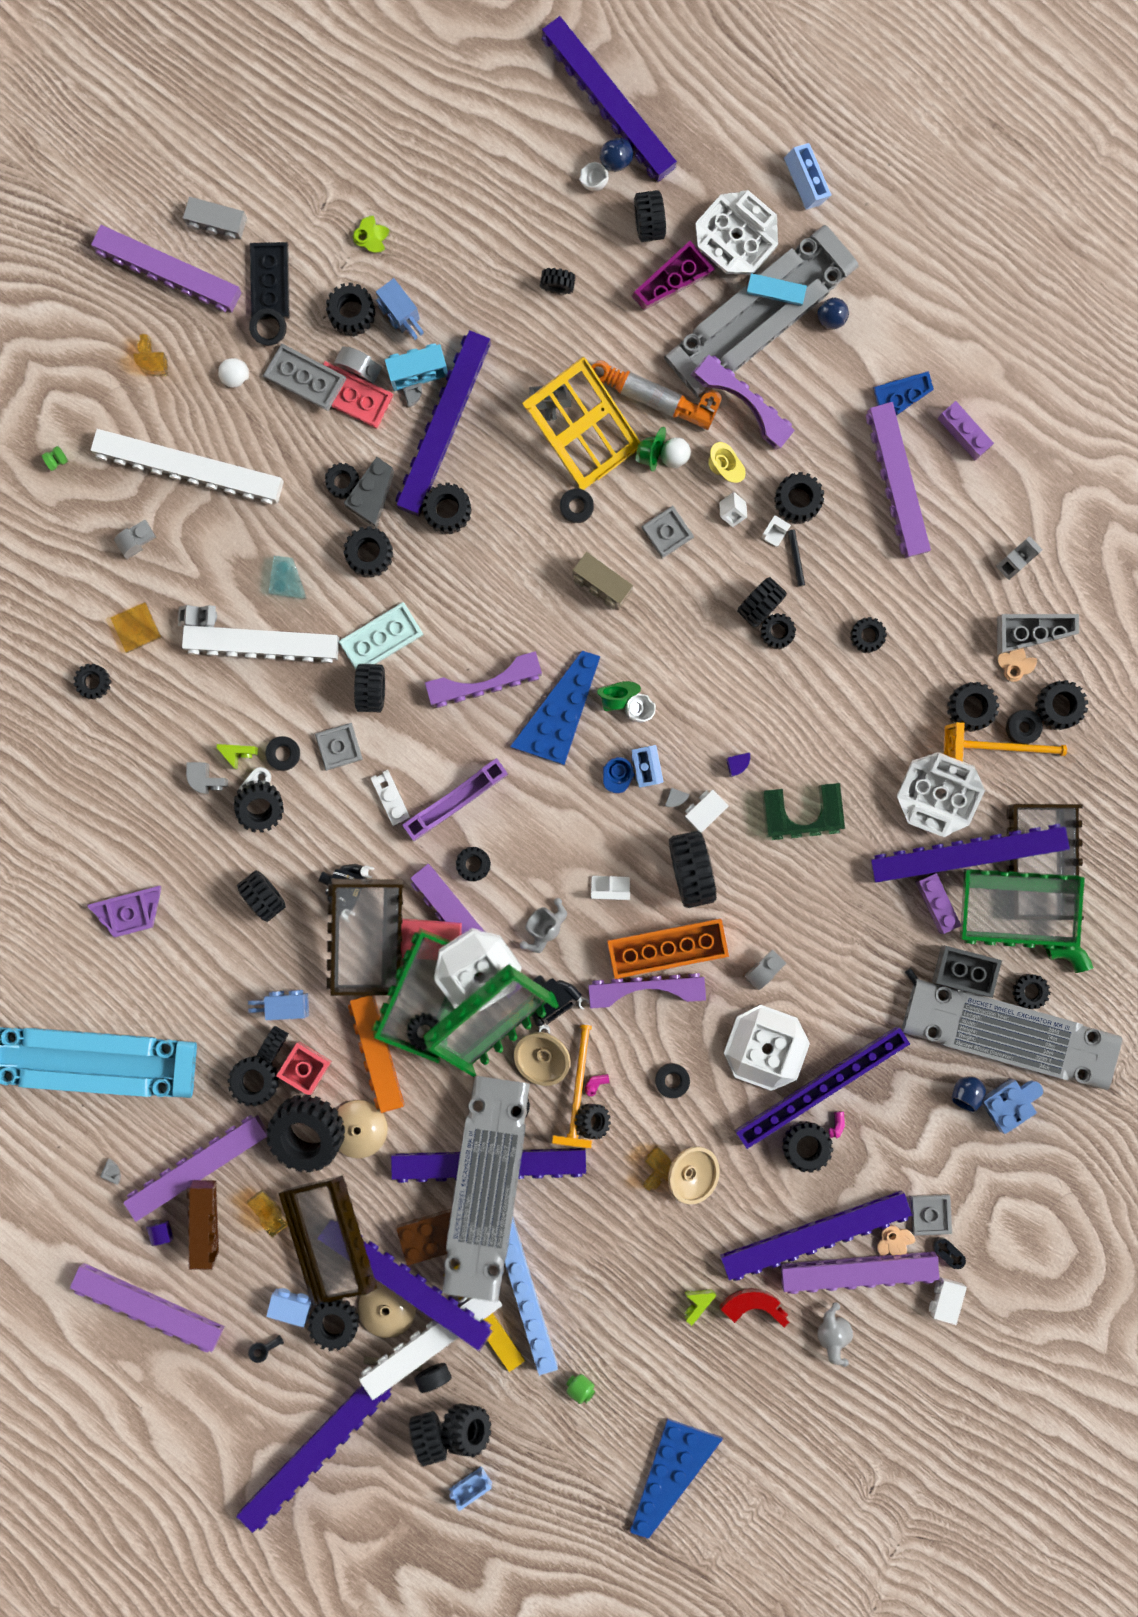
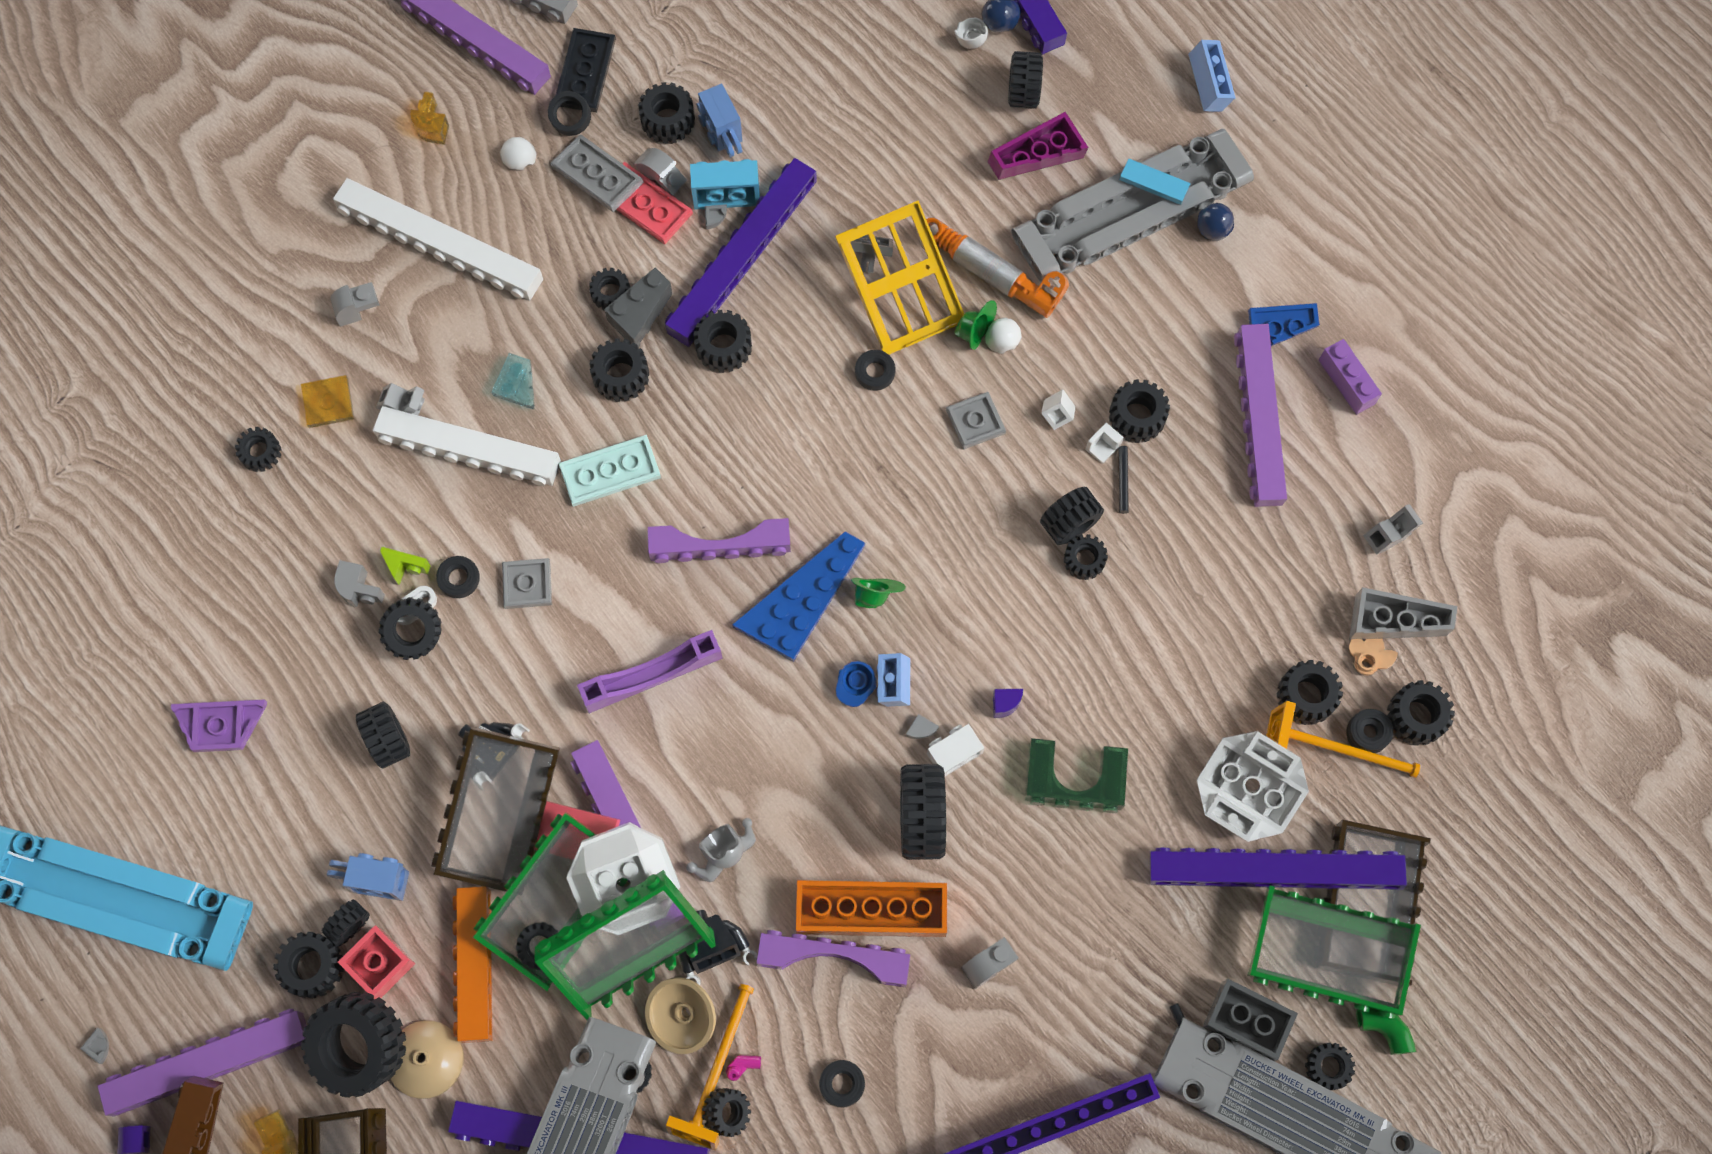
camera: 15 degrees right, 15 degrees down
bright green wheel [41,446,68,471] -> none
lime plate [353,215,390,253] -> none
black tyre [354,664,385,713] -> none
white plate [371,770,411,826] -> none
black tyre [456,847,491,881] -> none
black tyre [540,268,576,294] -> none
dark tan brick [572,552,633,610] -> none
white panel [591,876,630,900] -> none
white hair [625,693,656,723] -> none
medium lavender arch [691,355,795,450] -> none
white piece [695,190,778,275] -> none
light yellow piece [708,442,746,483] -> none
white piece [724,1004,810,1091] -> none
black tyre [850,617,887,653] -> none
medium lavender brick [915,873,962,934] -> none

